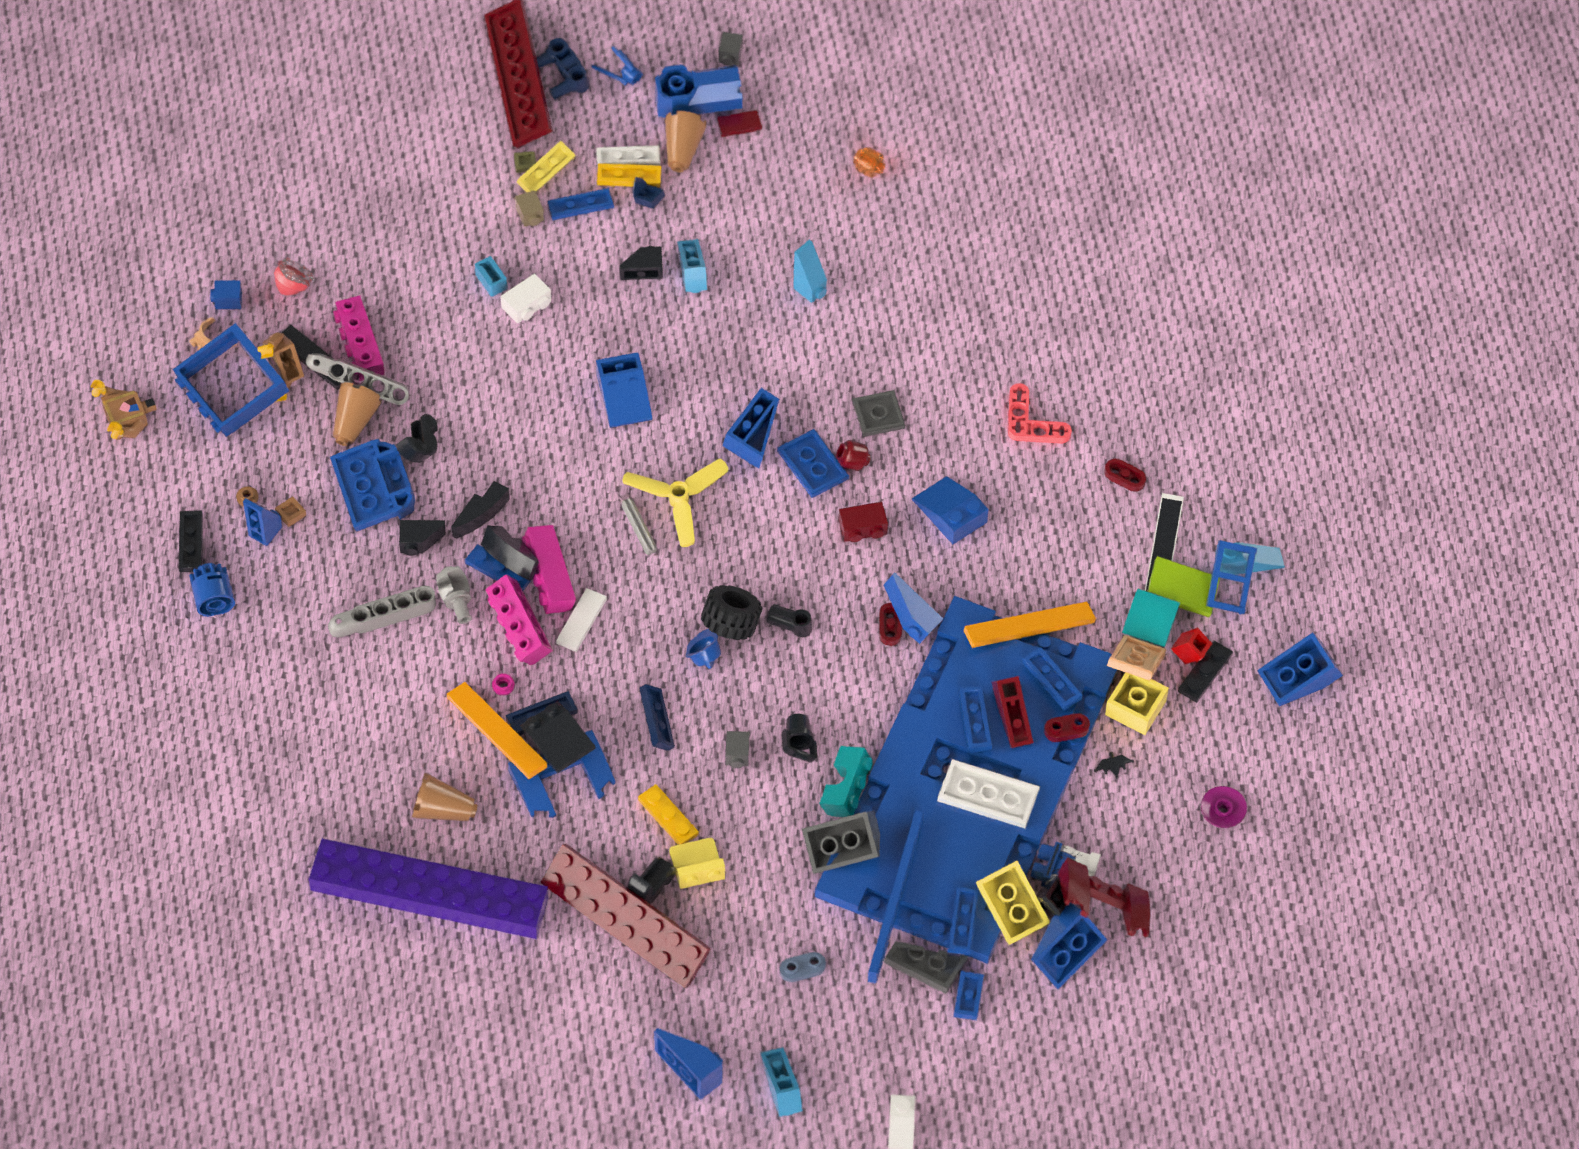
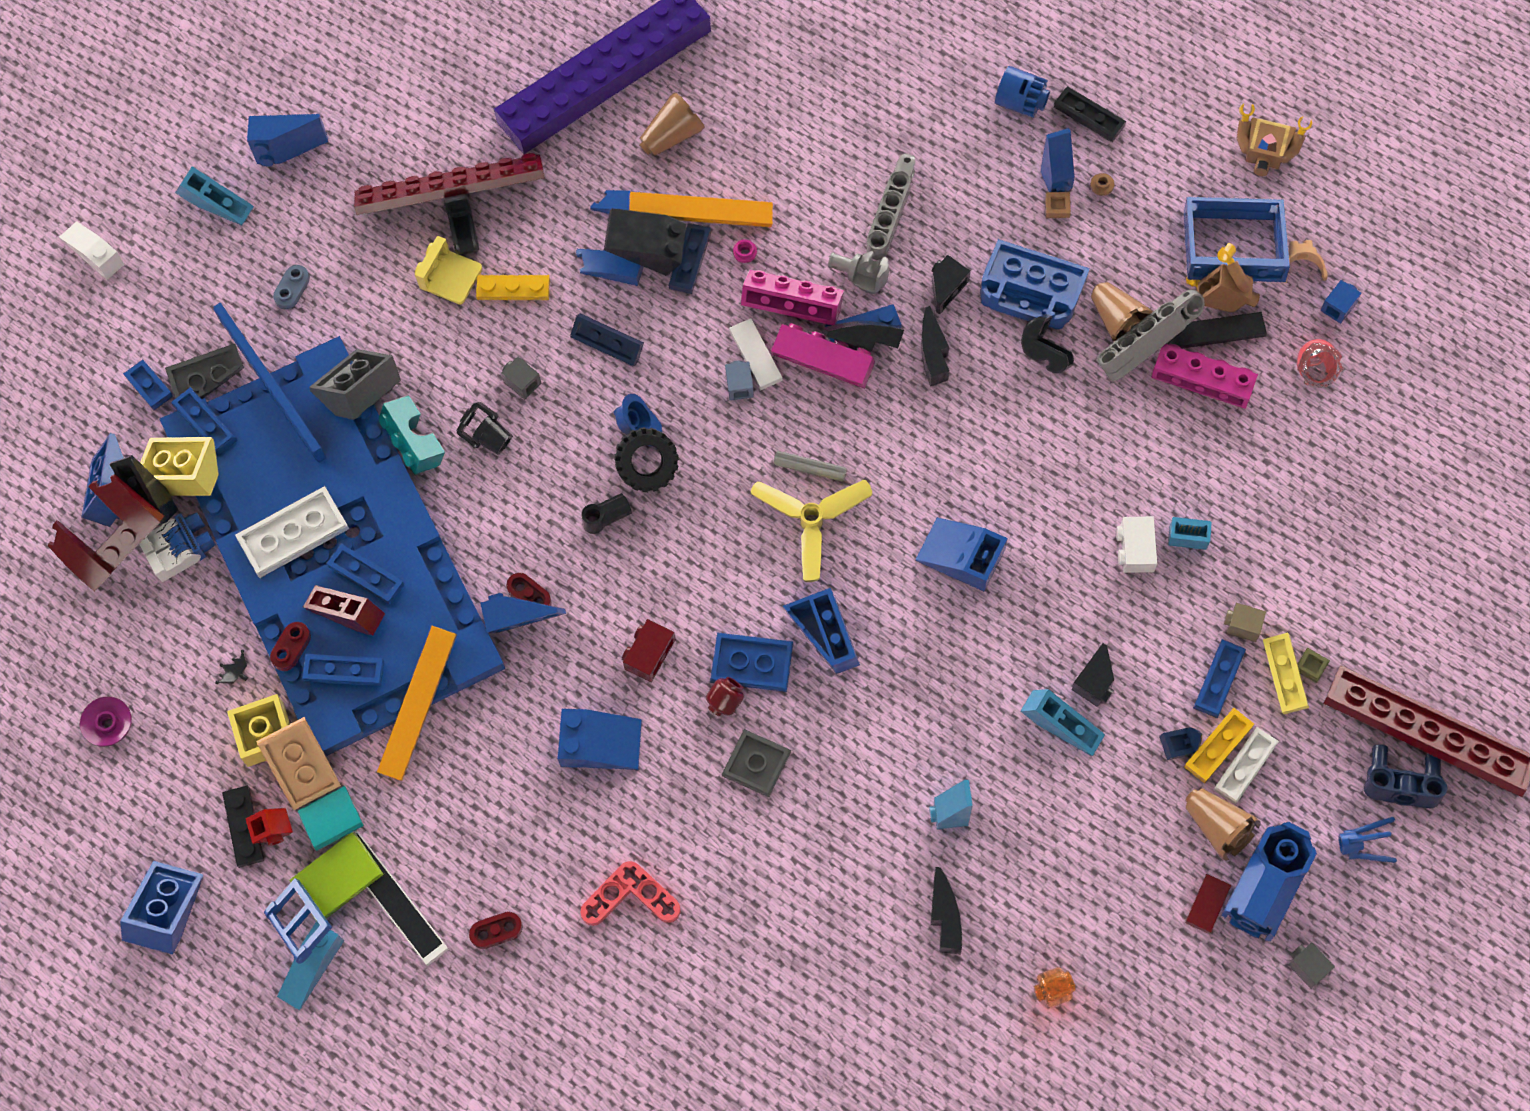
camera: 135 degrees right, 10 degrees up
none -> sand blue brick [725,360,754,401]
none -> black slope [930,867,962,955]

